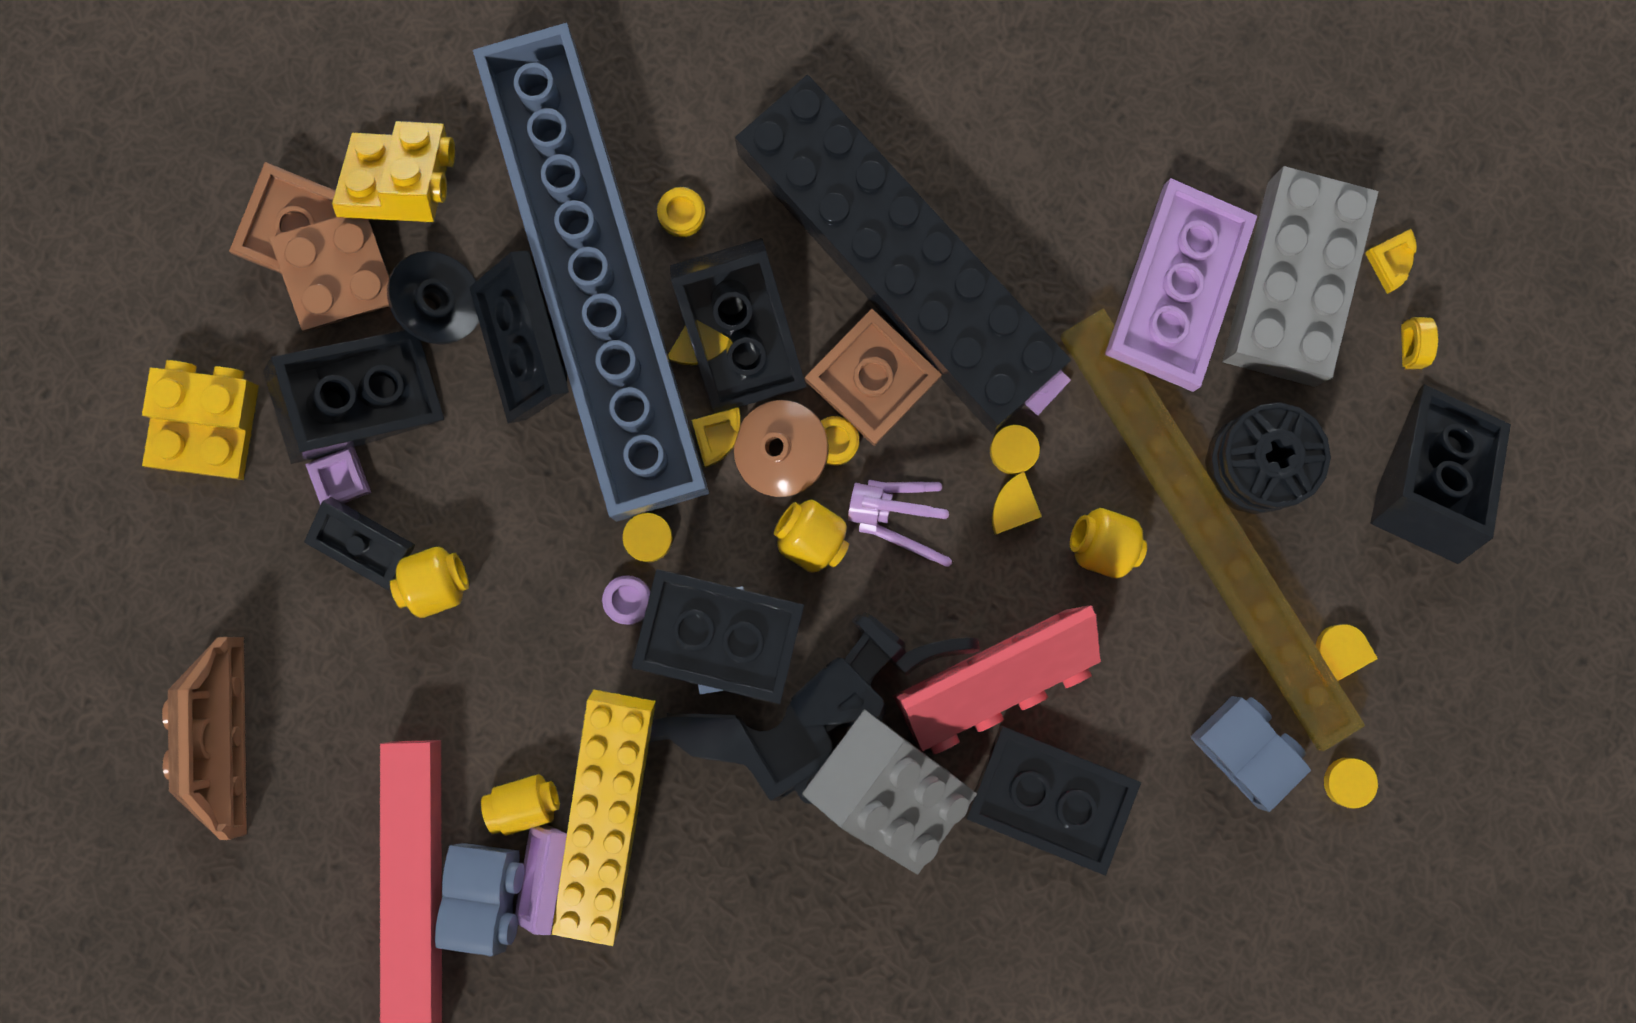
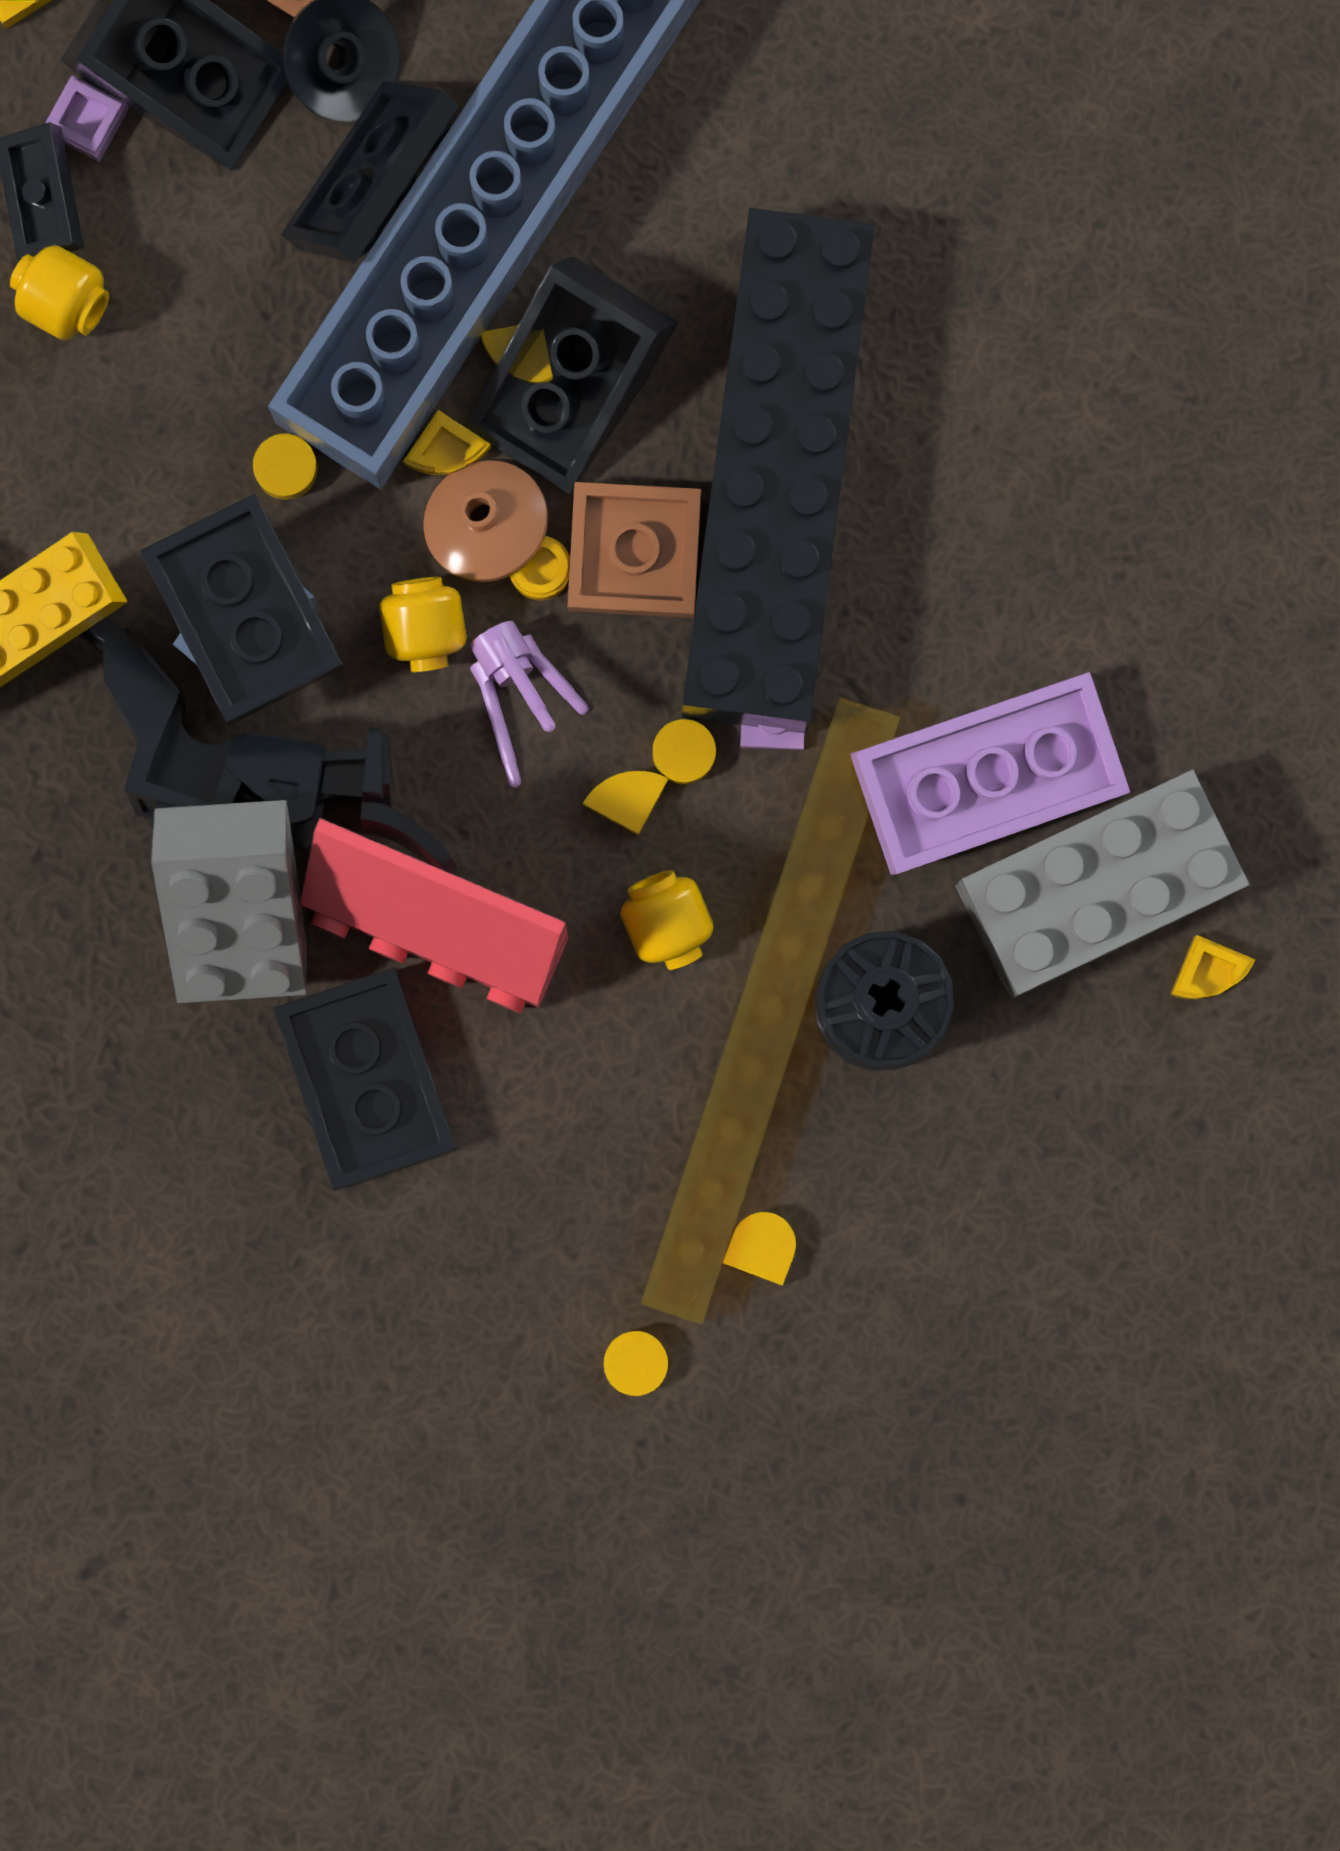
camera: 45 degrees right, 0 degrees up
lavender tile [602,576,651,625] -> none
yellow tile [657,187,706,237] -> none
sand blue brick [1191,696,1311,812] -> none
black slope [1370,384,1511,564] -> none
yellow tile [1401,317,1438,369] -> none

